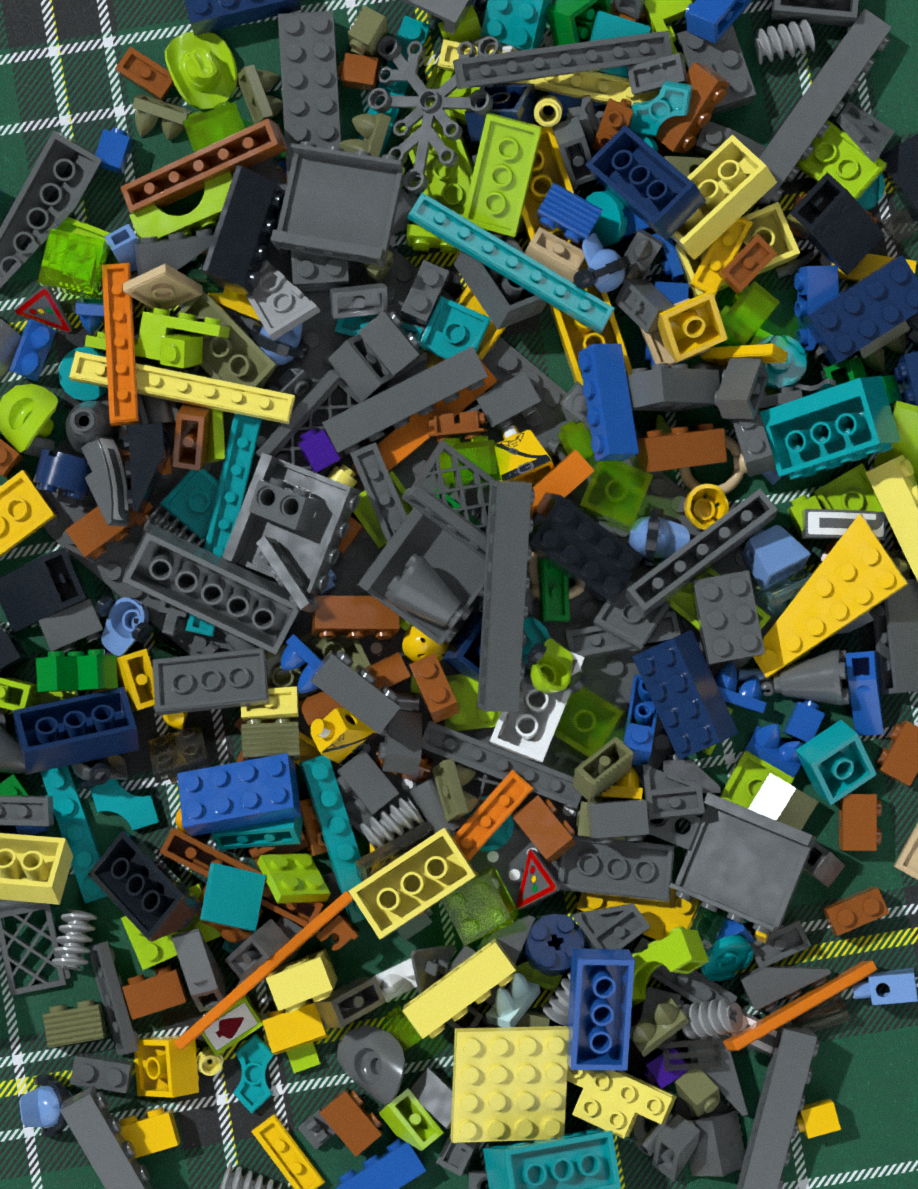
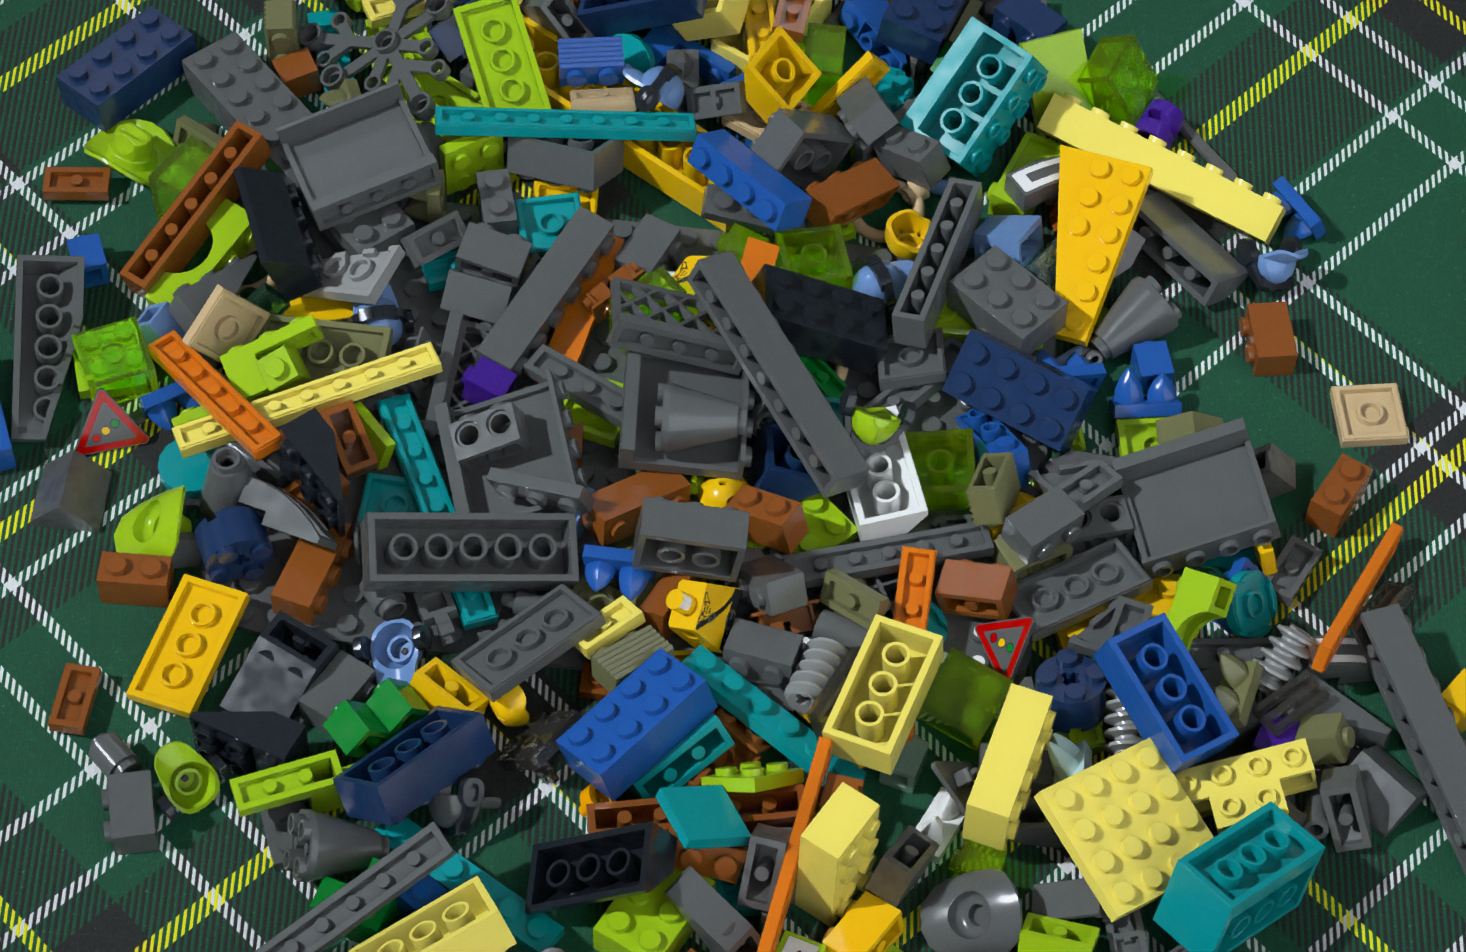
camera: 35 degrees left, 30 degrees down
blue tile [9,319,56,381] -> none
teal tile [90,779,160,830] -> none
olive tile [132,93,193,140] -> none
dark grey slope [738,966,831,1012] -> none
teal brick [795,720,877,805] -> none
dark orange brick [839,794,881,851] -> none
blue slope [846,651,884,736] -> none
medium blue torso [853,967,918,1005] -> none

